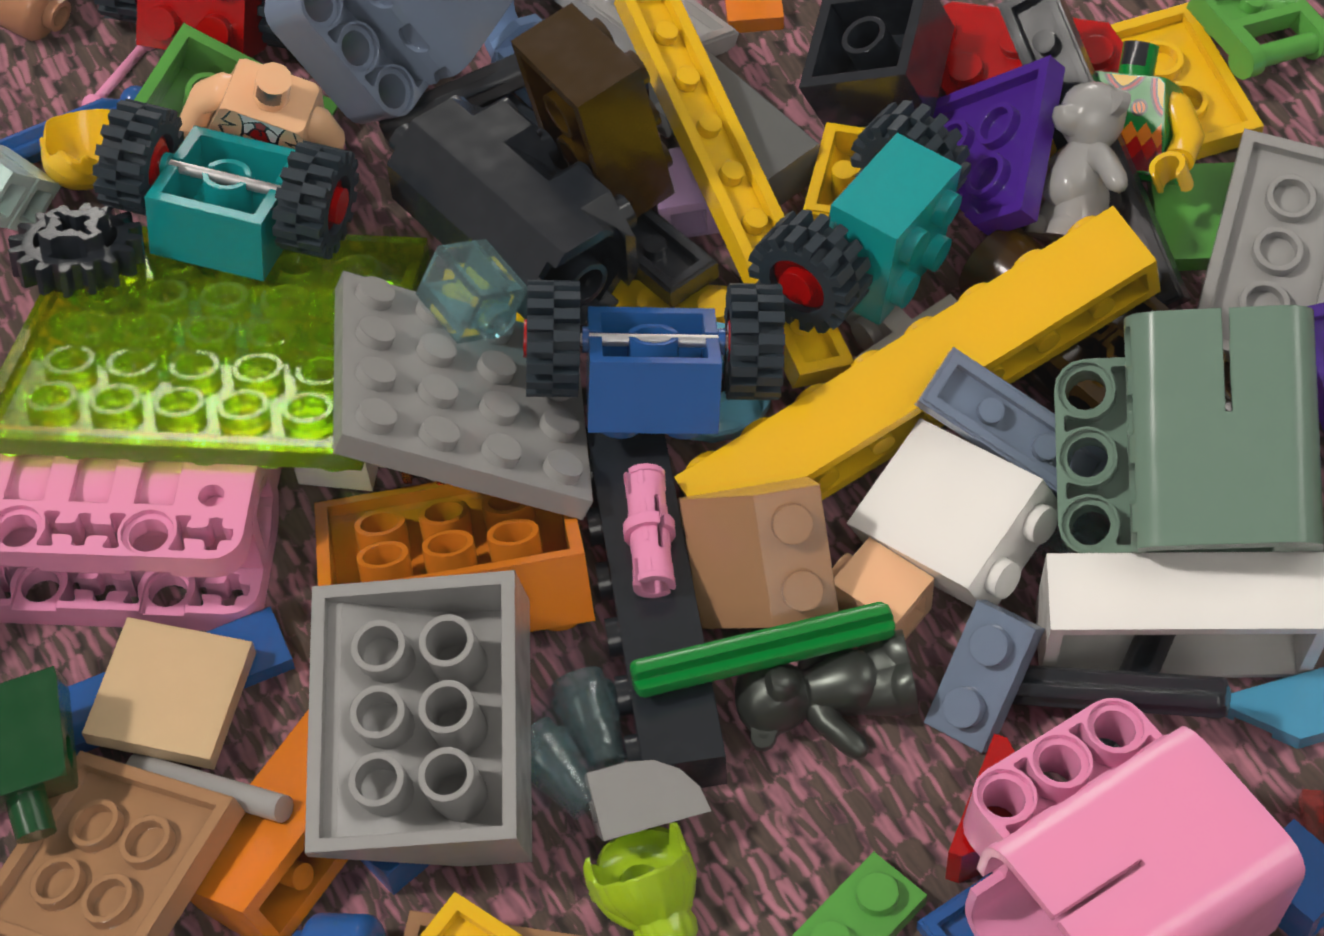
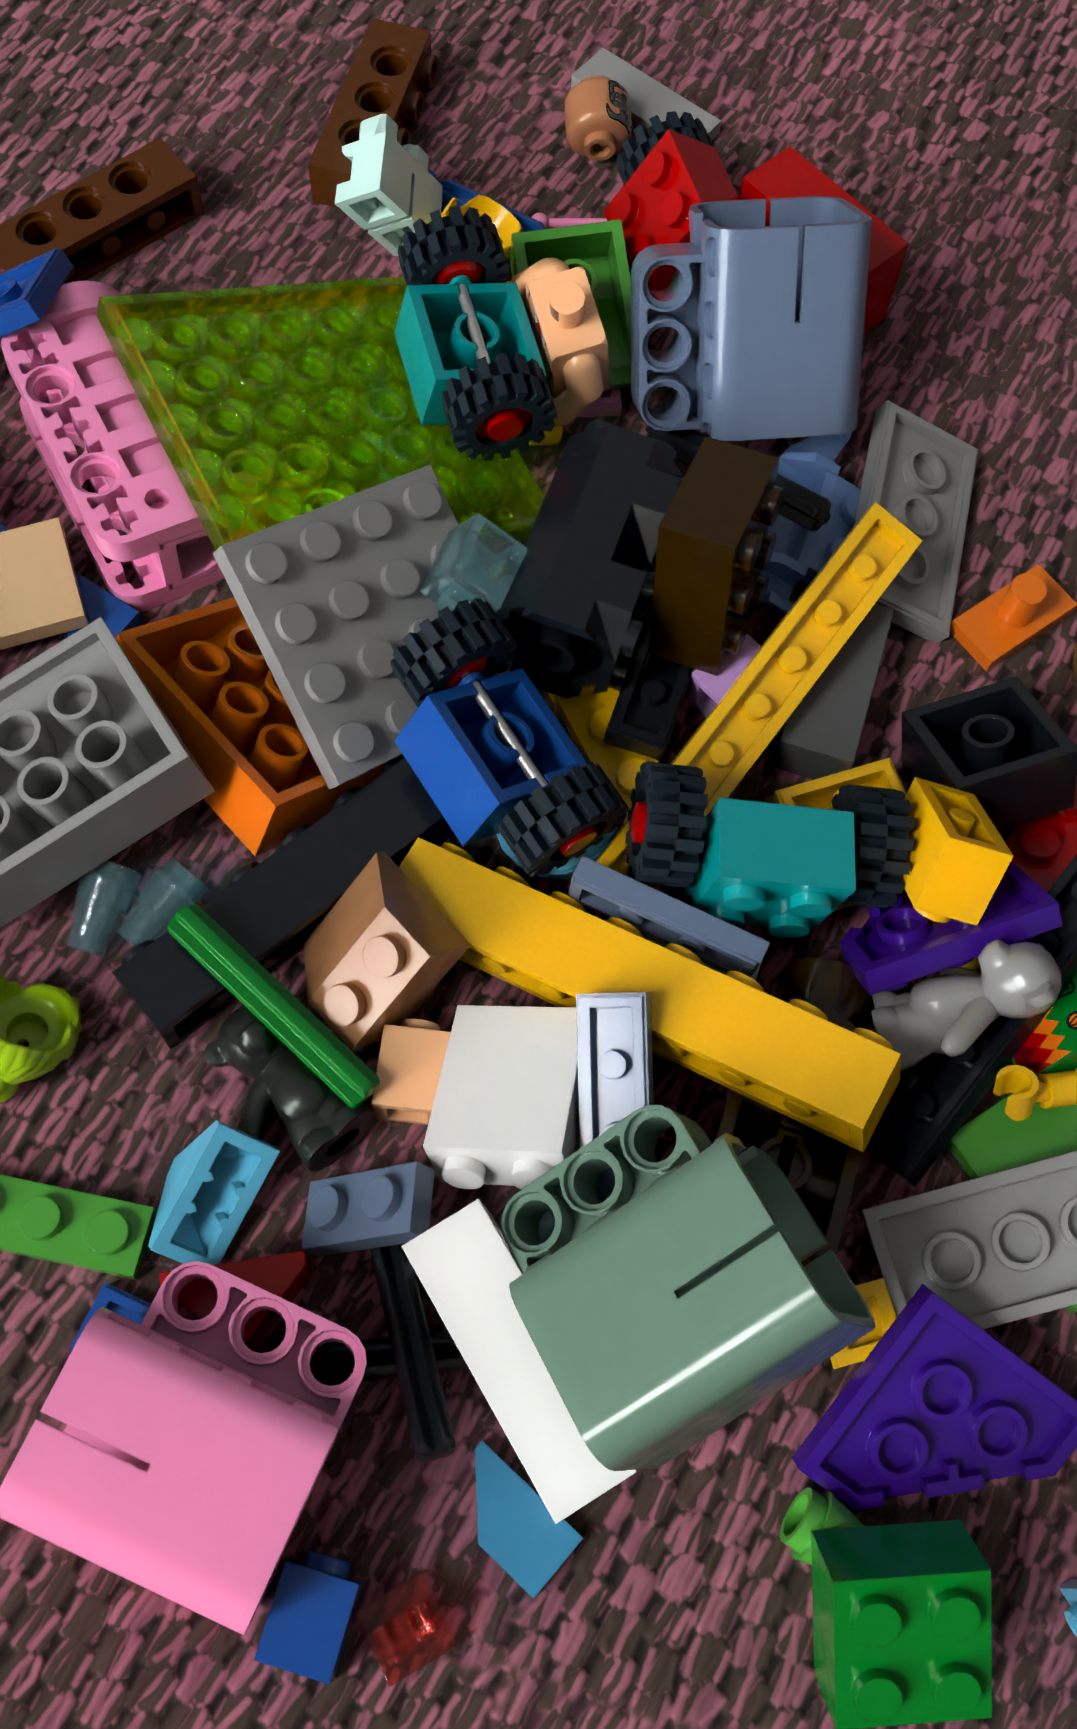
camera: 50 degrees right, 10 degrees up
black gear [8,203,146,298] -> none
light grey brick [584,760,711,841] -> none
bright pink pin [623,463,676,598] -> none
none -> medium azure slope [148,1120,280,1265]
none -> sand blue tile [568,856,770,977]
none -> yellow brick [902,777,1014,926]

